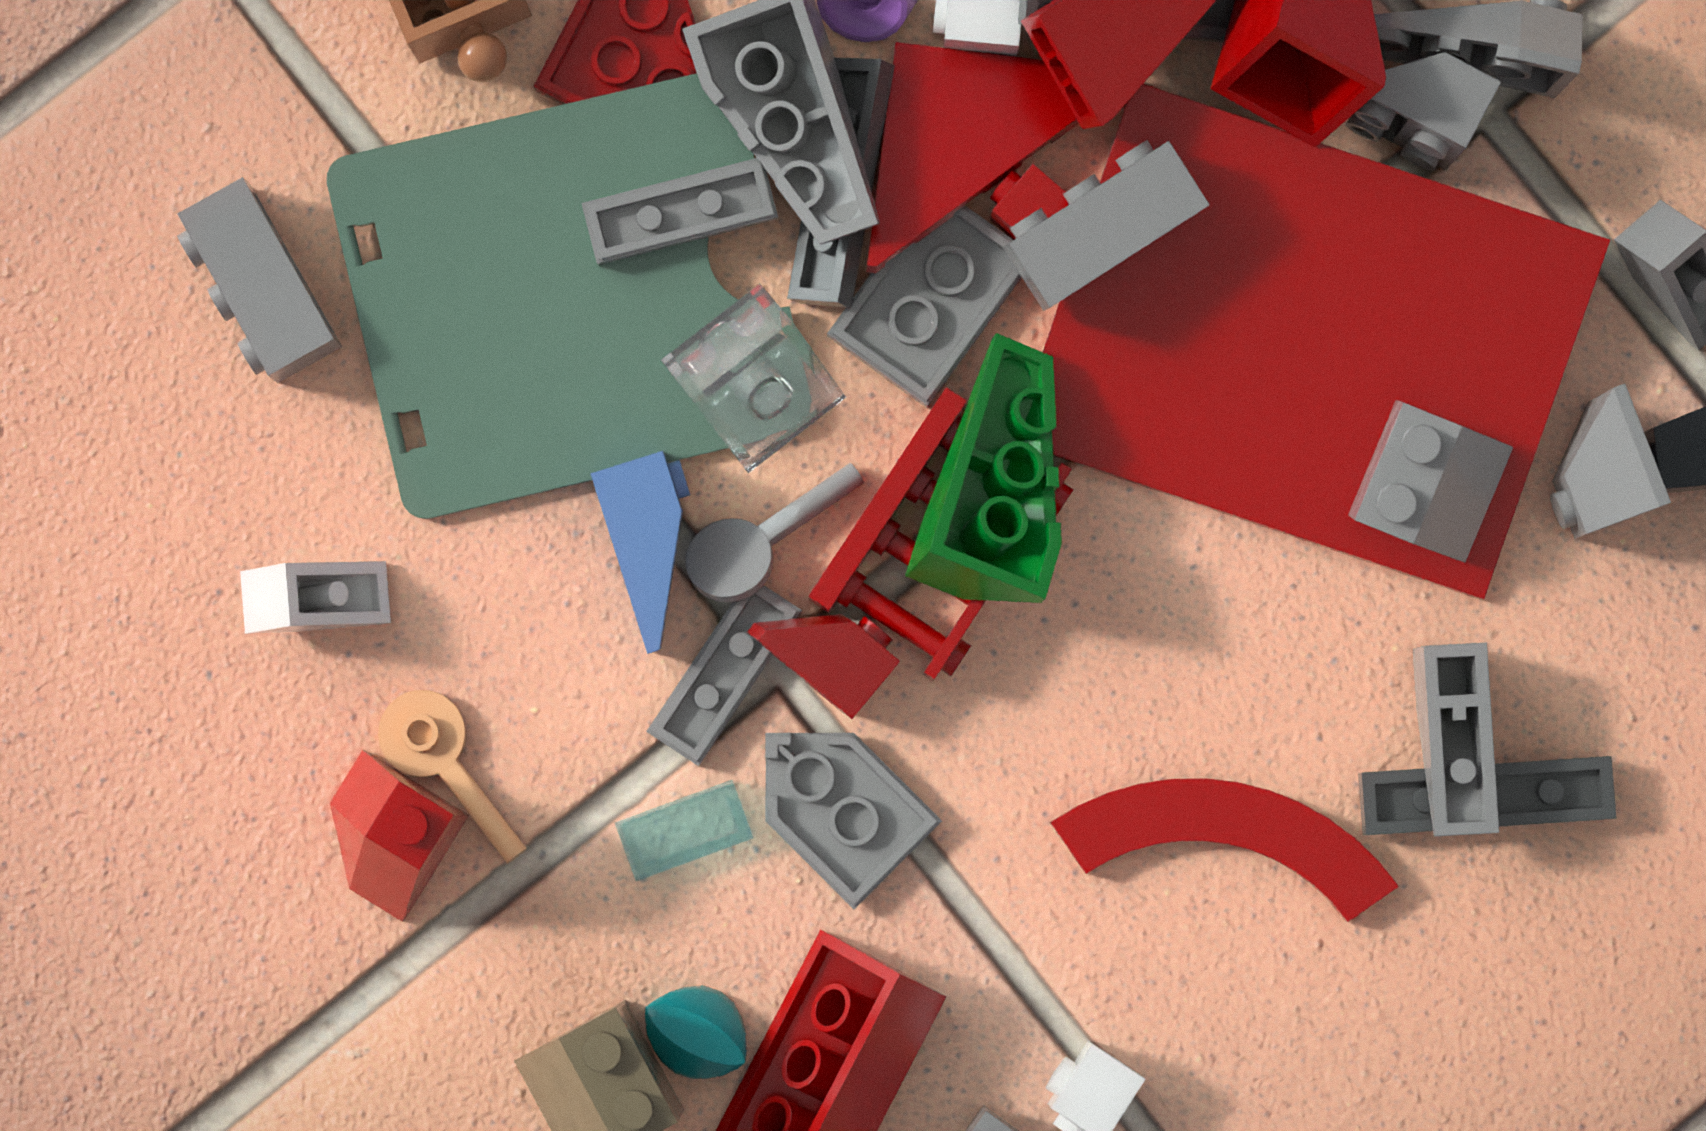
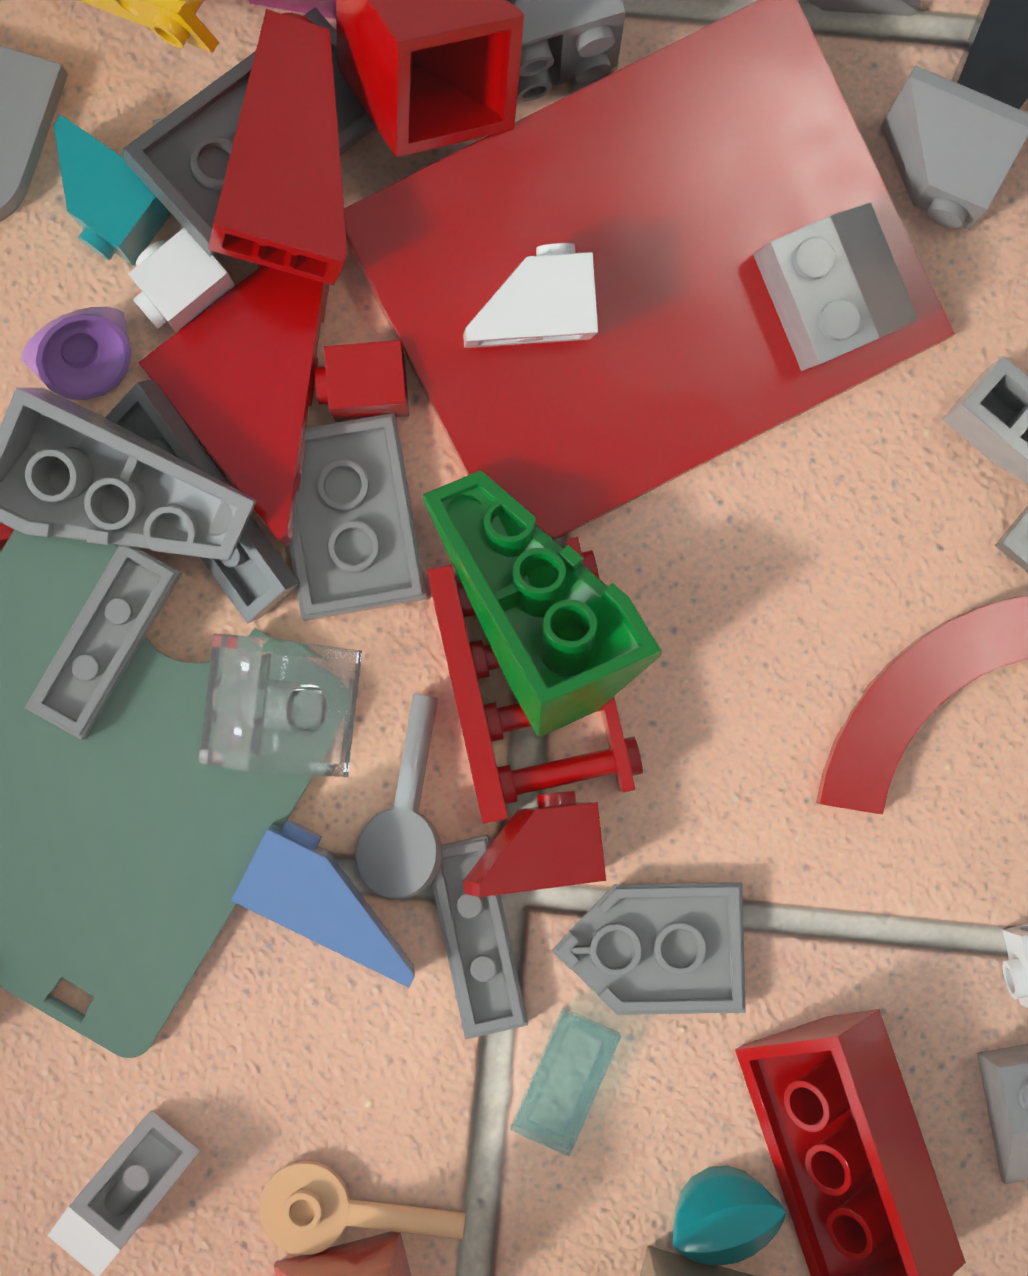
camera: 45 degrees left, 0 degrees up
light grey brick [1003,140,1209,311] -> none
none -> white slope [463,243,598,348]

